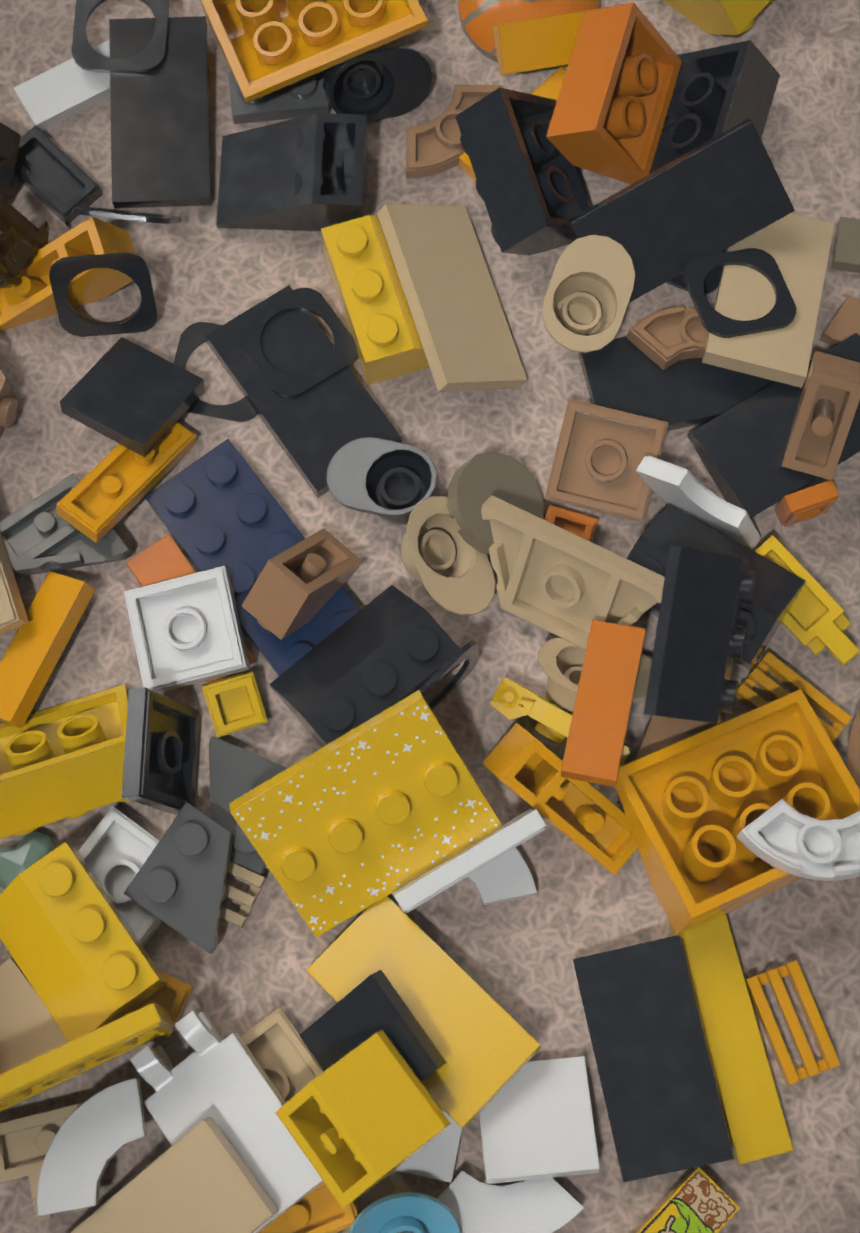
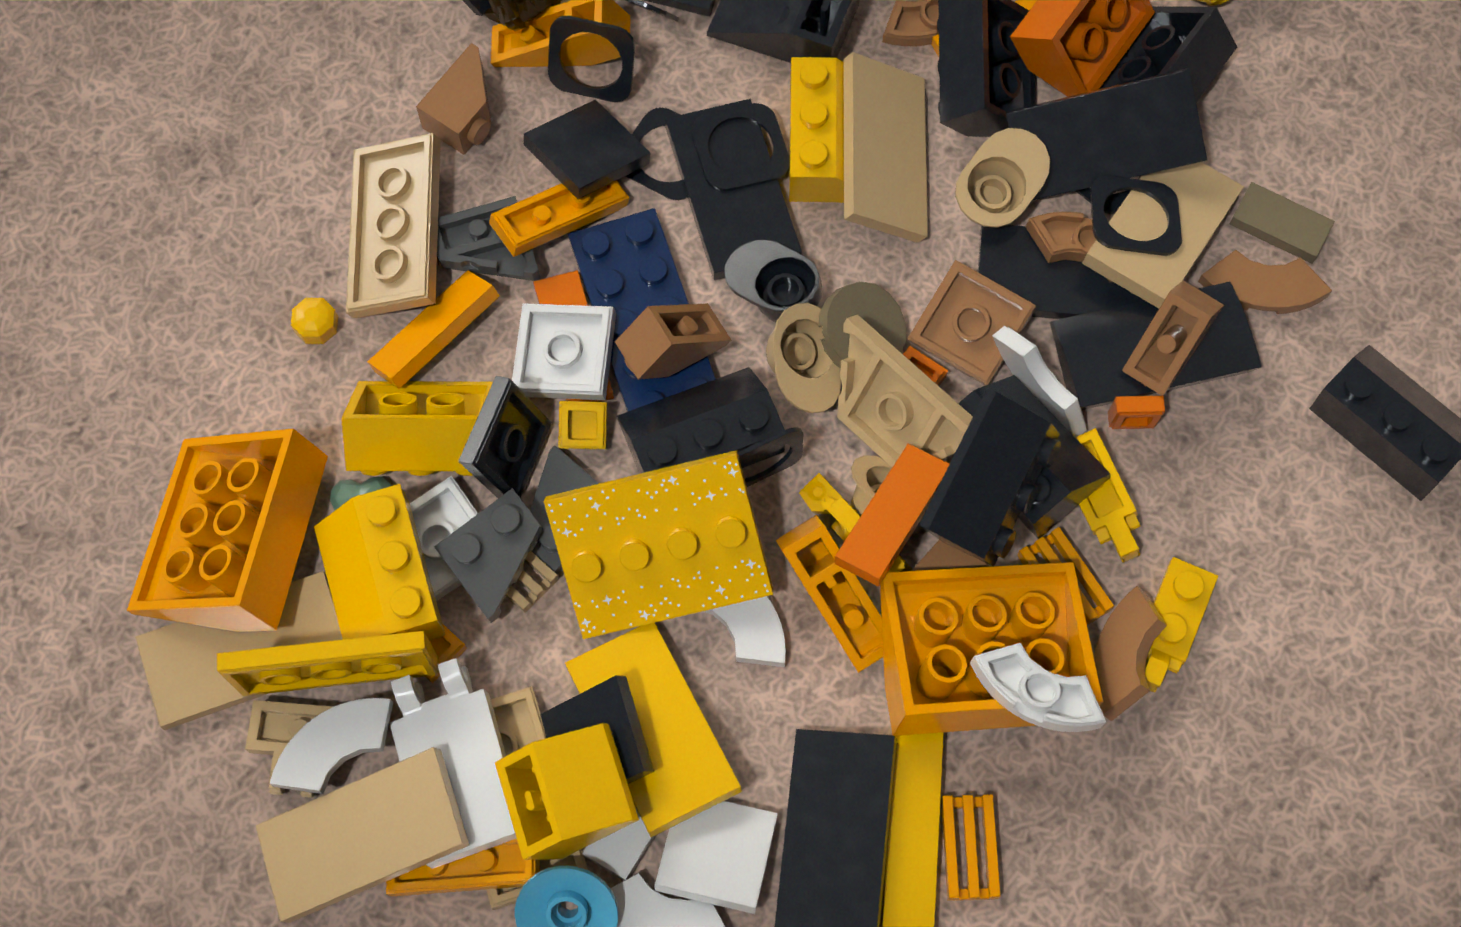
camera: 20 degrees right, 5 degrees down
white tile [392,809,546,913] -> none

